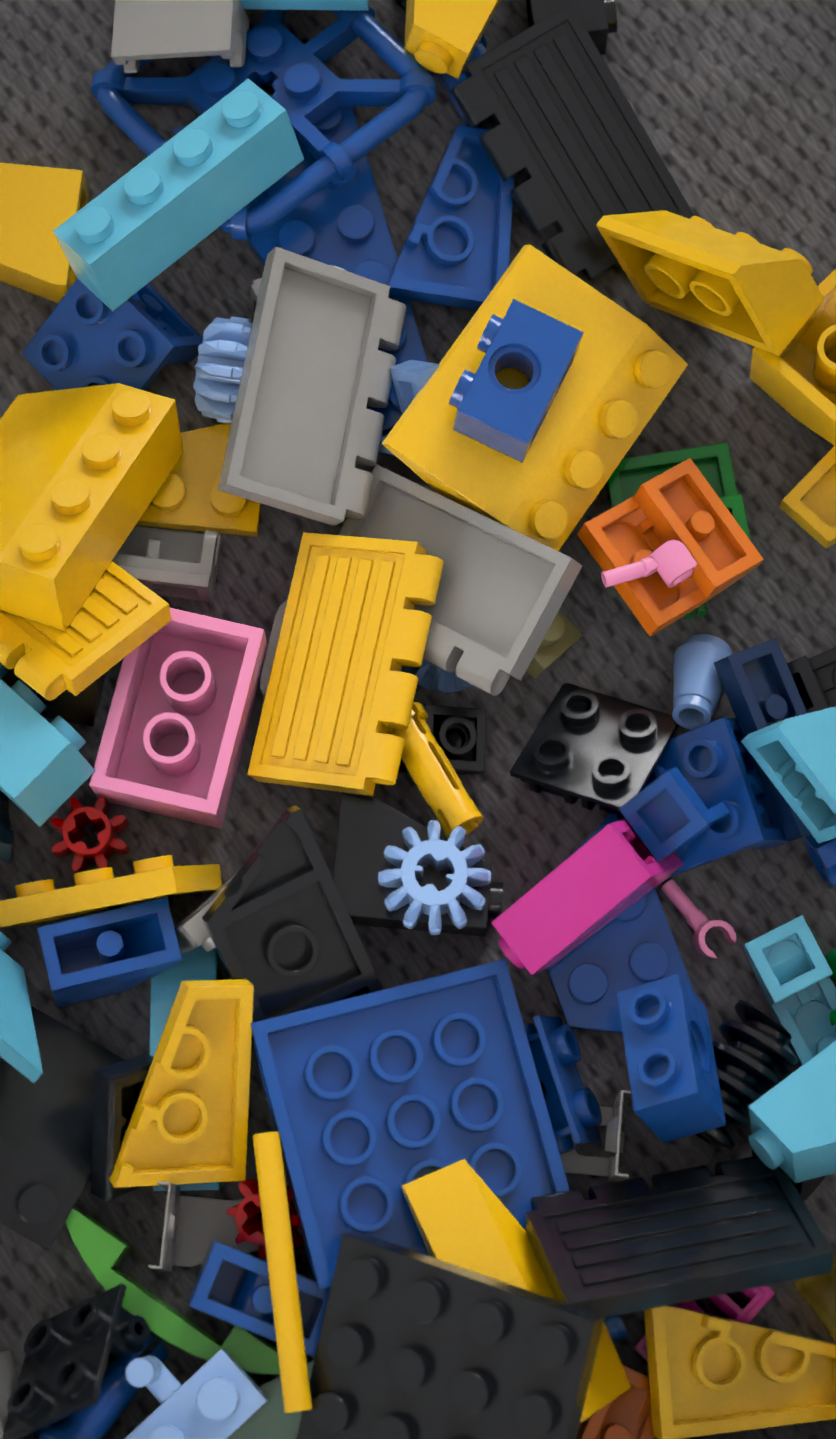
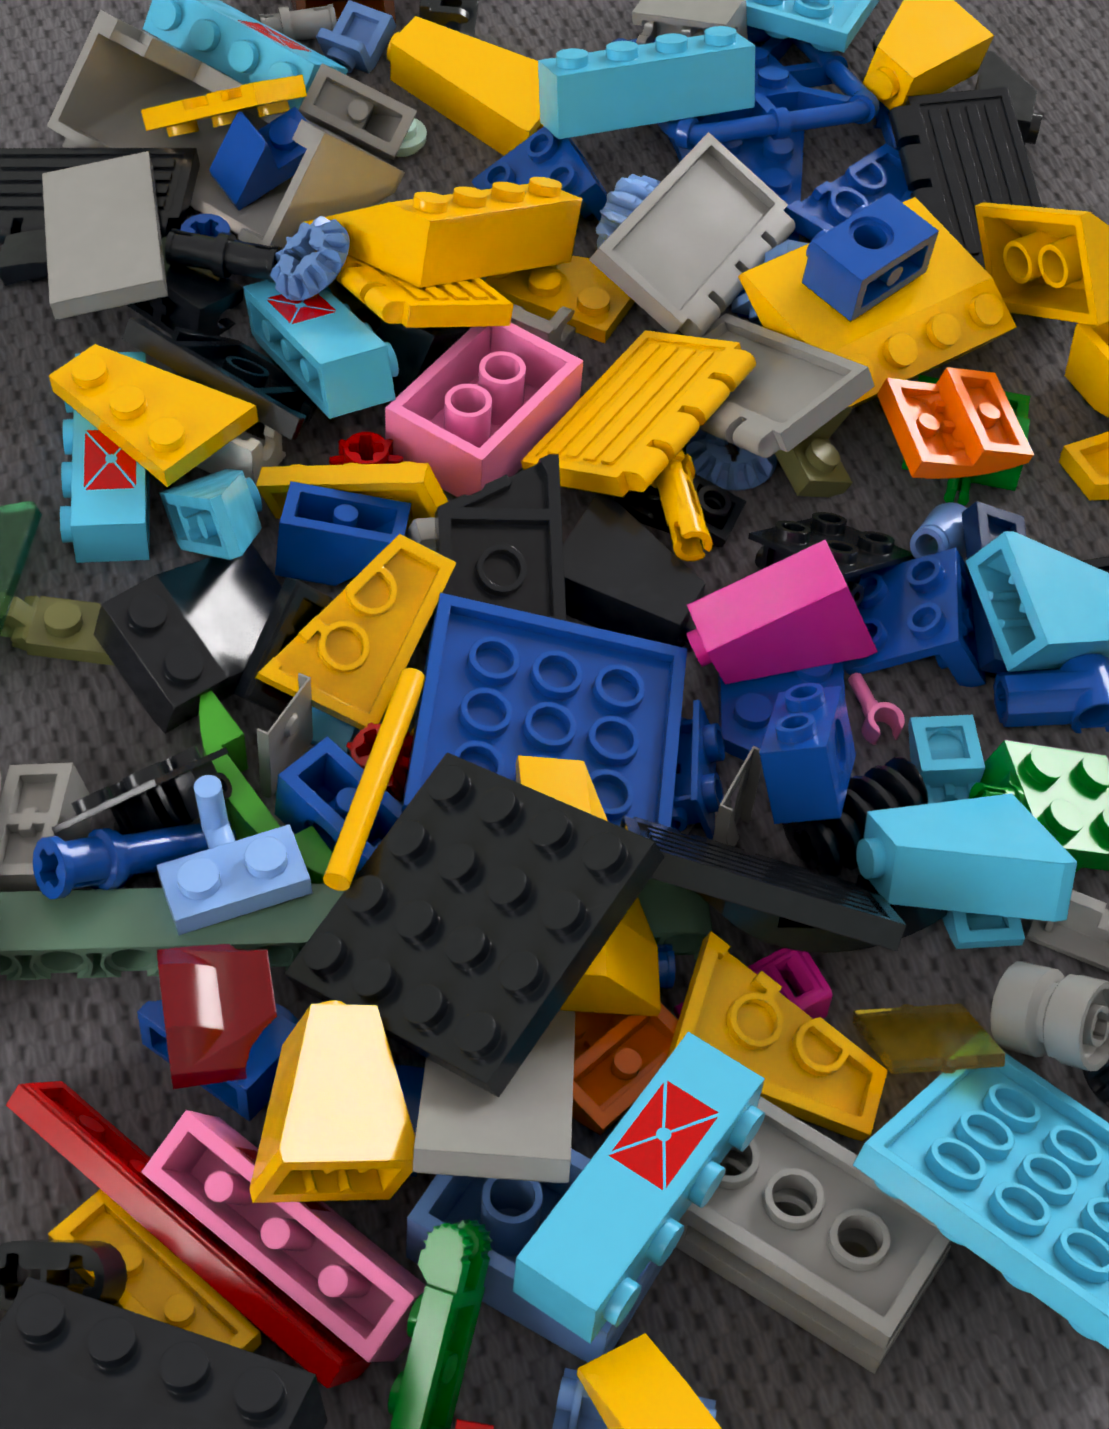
camera: 15 degrees right, 25 degrees down
light blue gear [378,821,491,935] -> none
bright pink hand [601,540,697,588] -> none
blue panel [619,767,730,862] -> none

